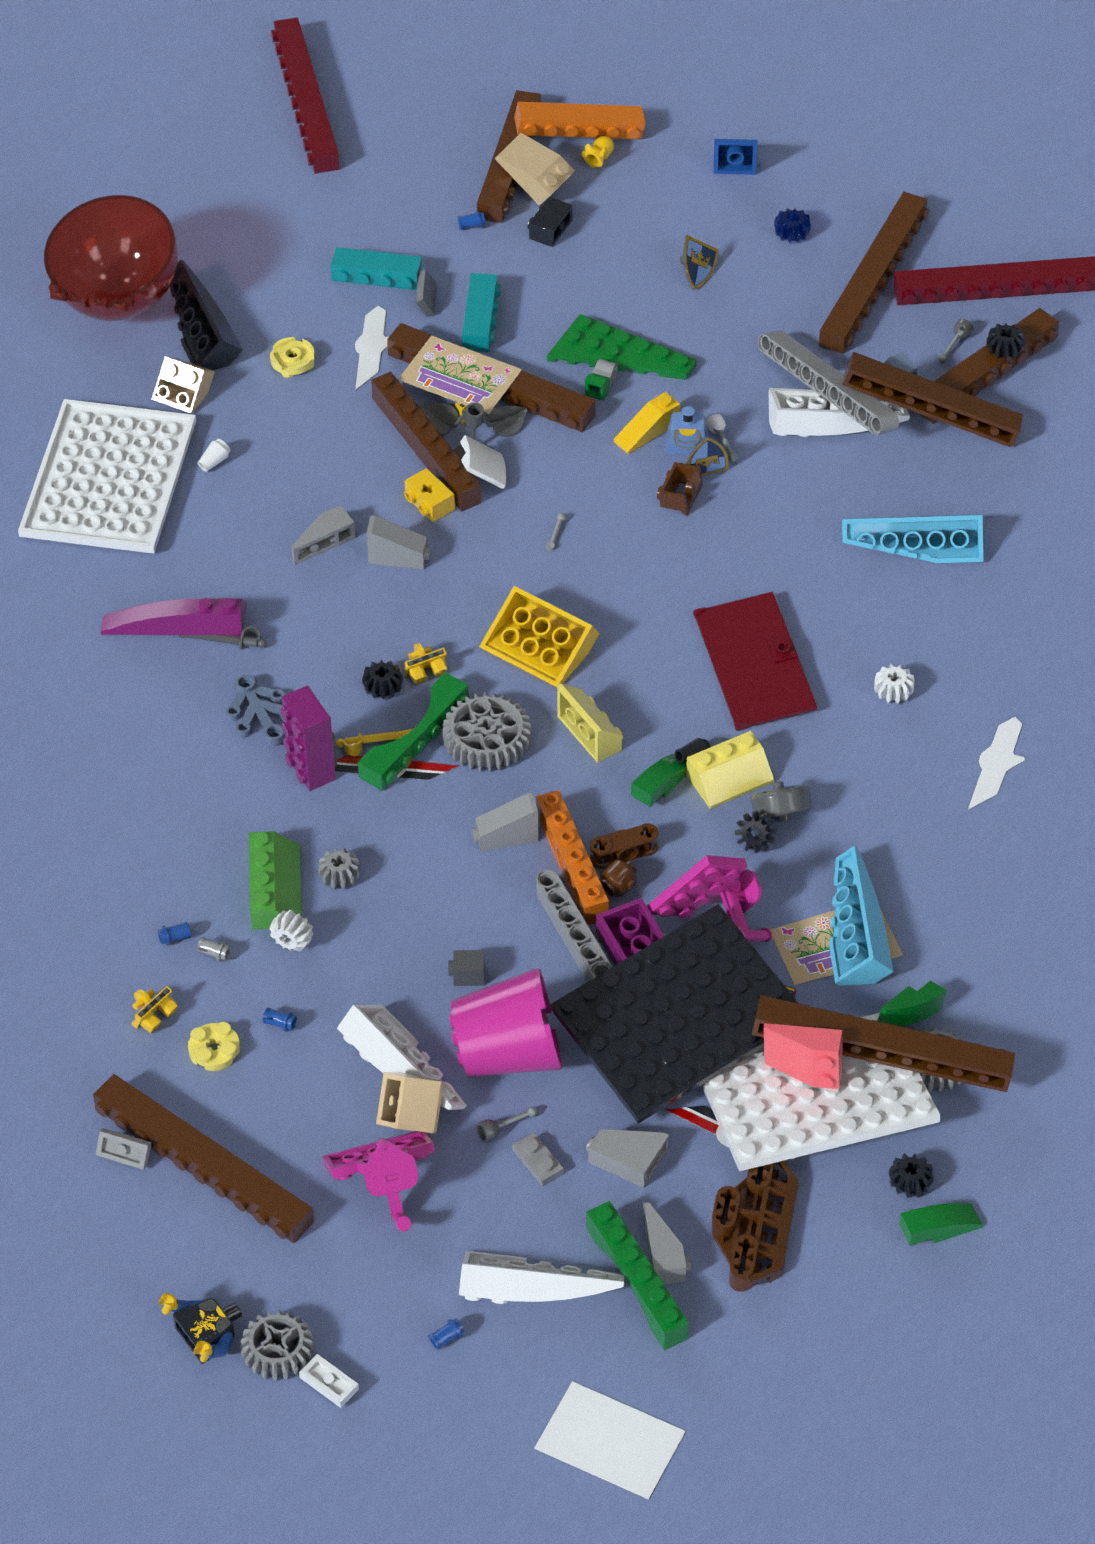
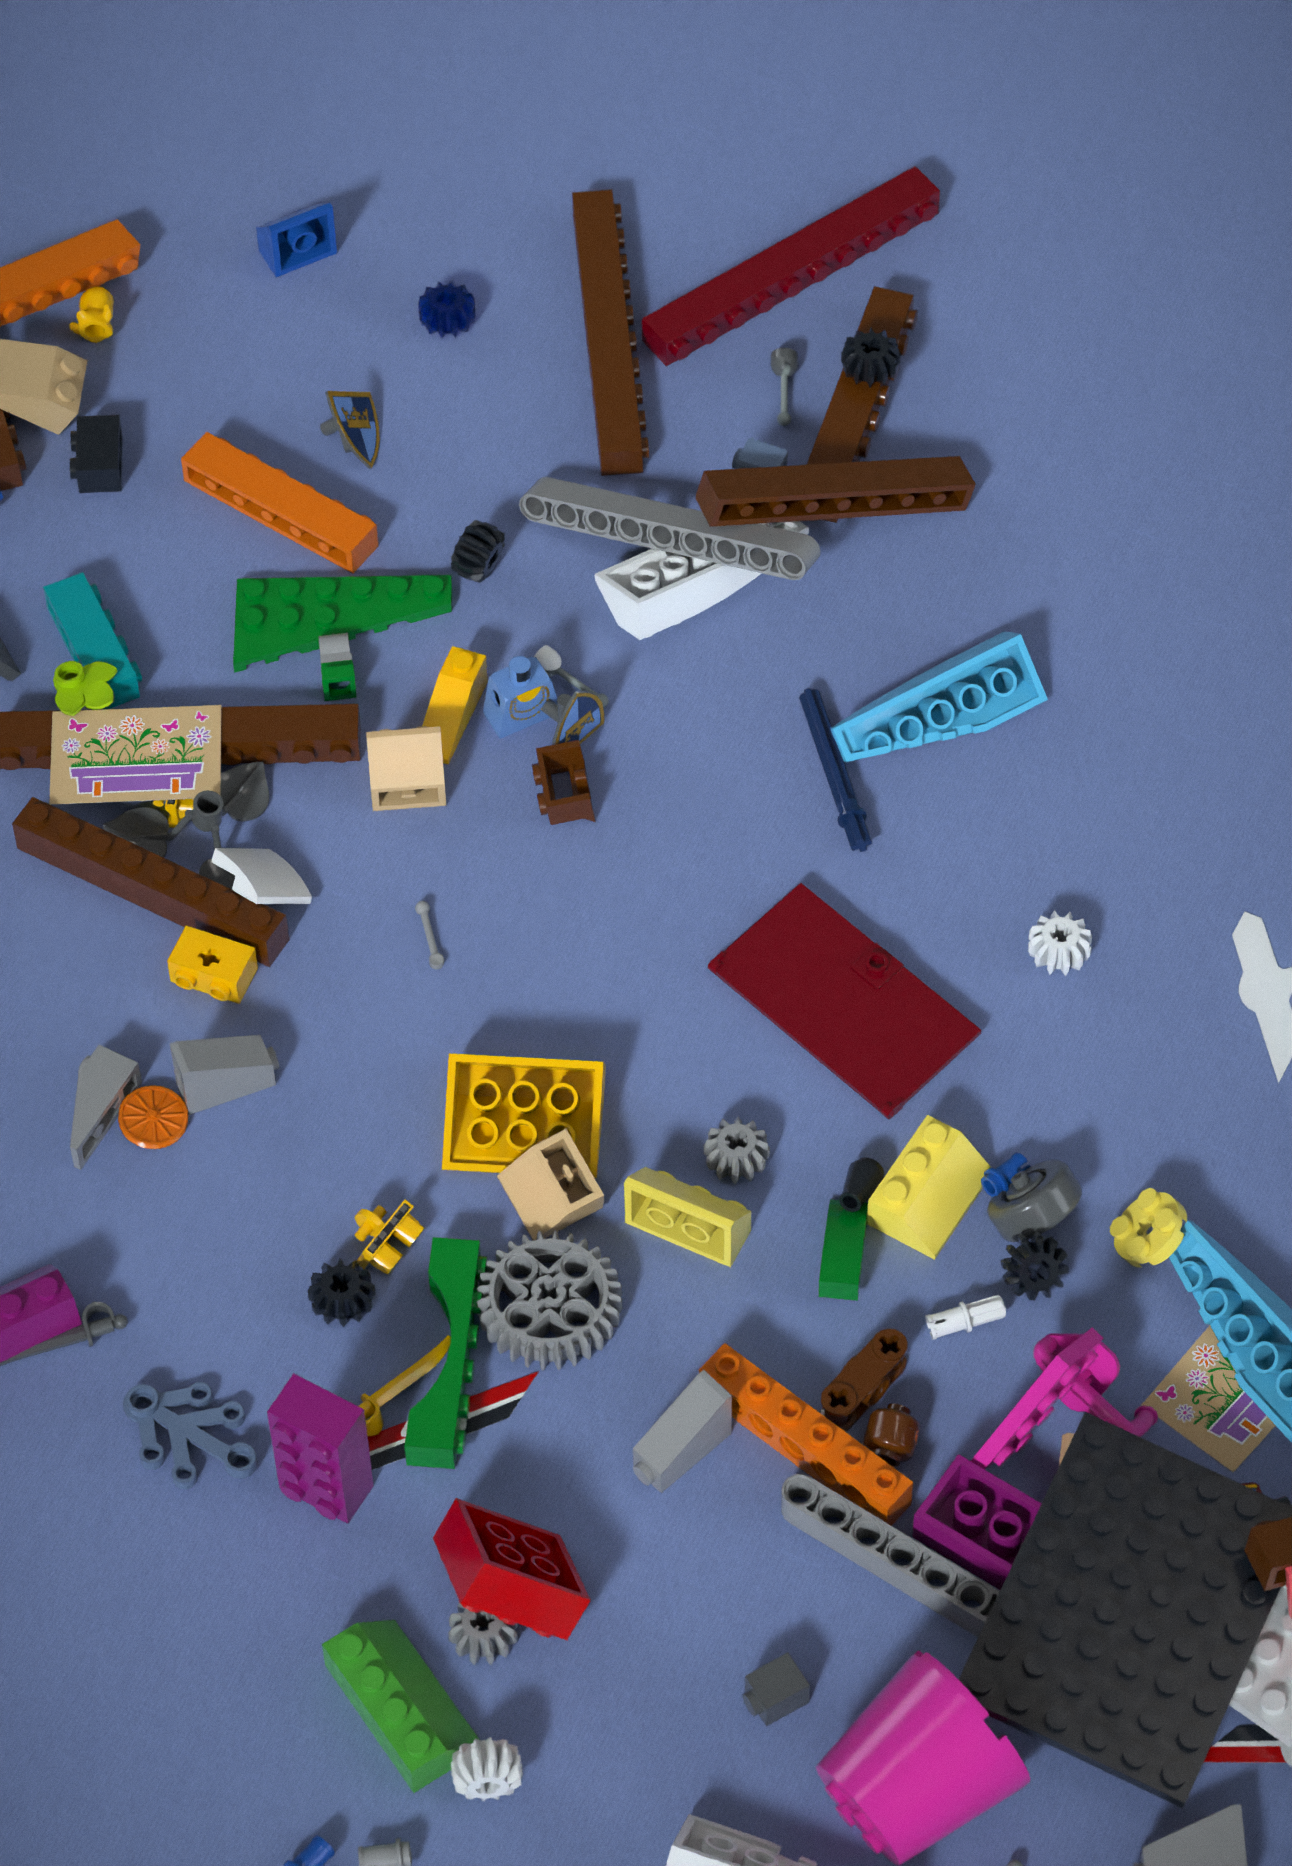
camera: 30 degrees left, 5 degrees up
none -> lime plate [53,661,118,716]
none -> orange wheel [118,1085,188,1149]
none -> orange brick [181,432,379,574]
none -> tan slope [366,726,446,811]
none -> red slope [433,1498,591,1640]
none -> black gear [451,520,505,583]
none -> tan slope [497,1129,604,1241]
none -> light grey gear [704,1116,770,1184]
none -> dark blue axle [799,688,872,852]
none -> white axle [925,1295,1006,1340]
none -> blue pin [981,1152,1031,1197]
none -> light yellow plate [1110,1188,1187,1268]

